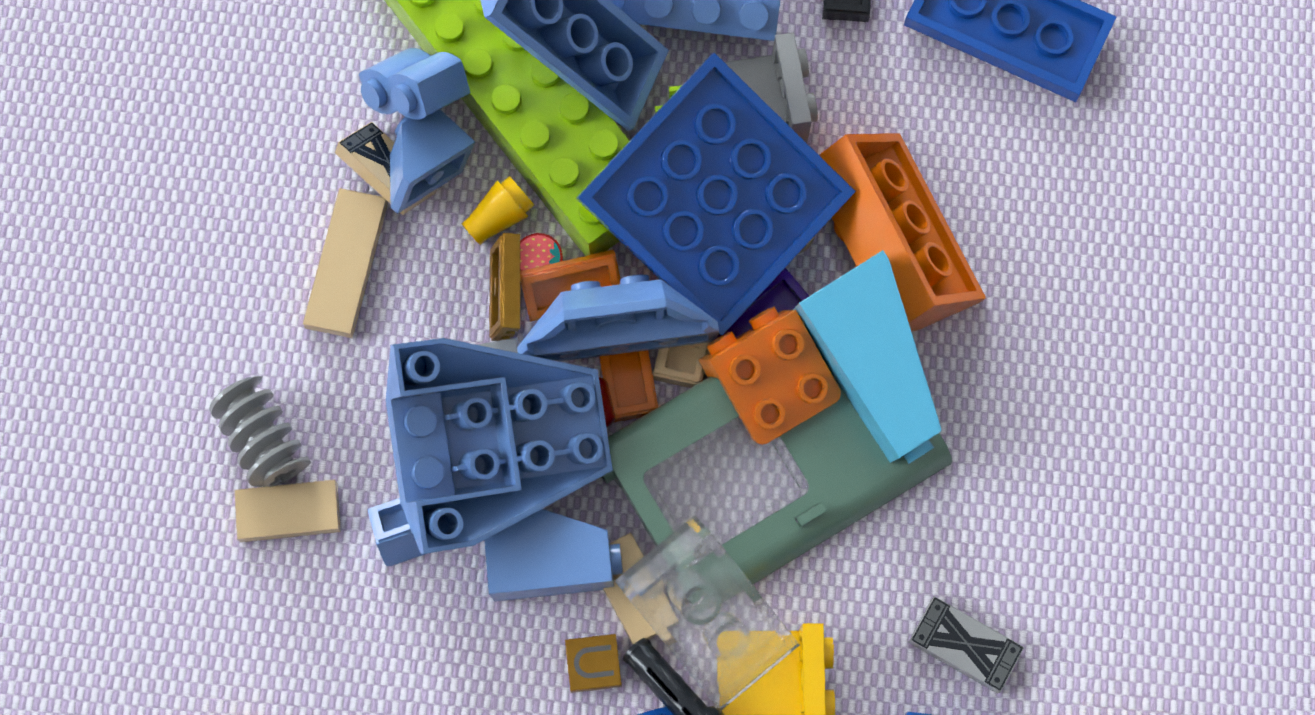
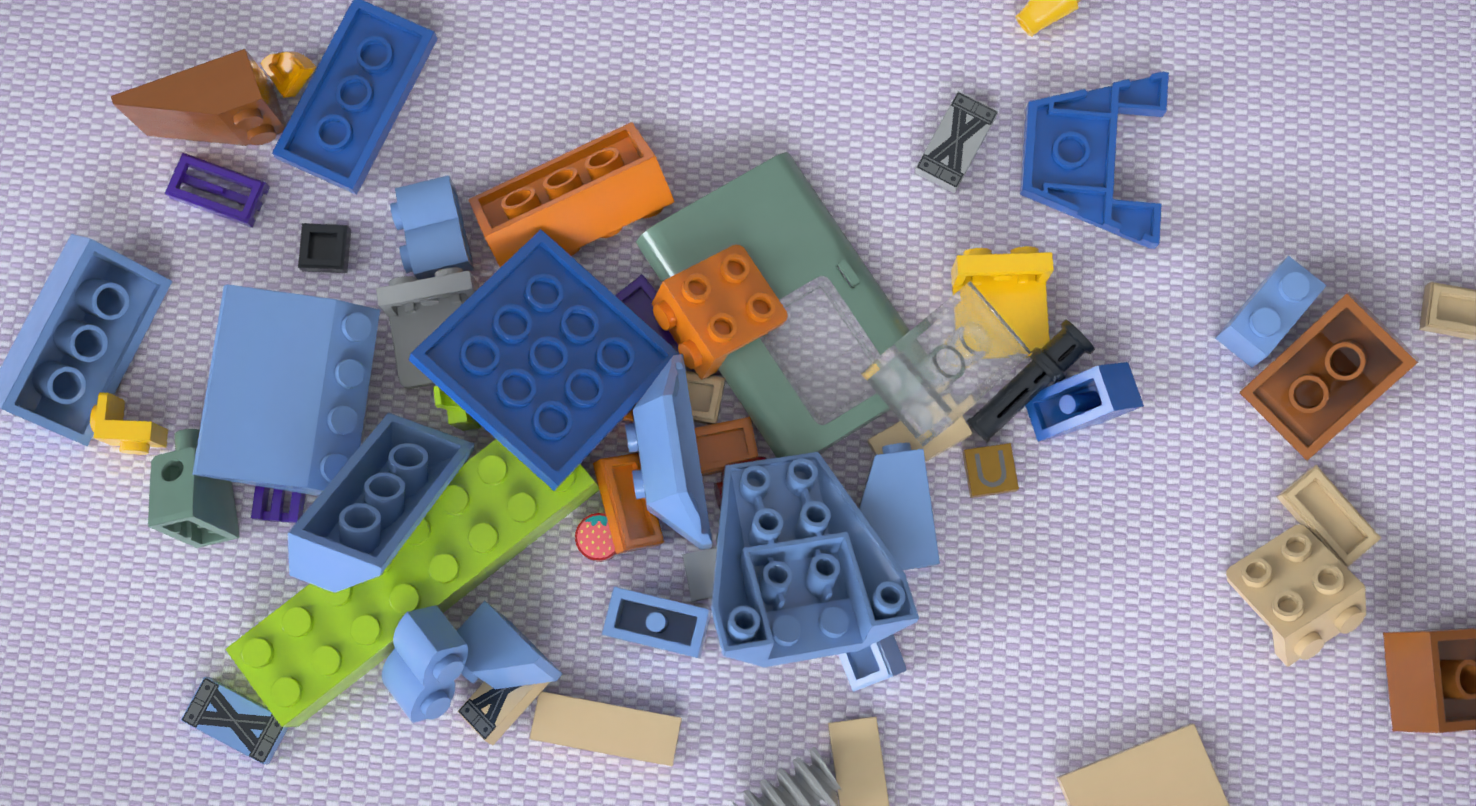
camera: 85 degrees left, 5 degrees up
yellow cone [461,176,535,245] -> none
pearl gold tile [489,233,520,341] -> none
medium azure slope [793,250,942,464] -> none
none -> medium blue brick [390,175,474,280]
none -> medium blue brick [602,587,712,658]

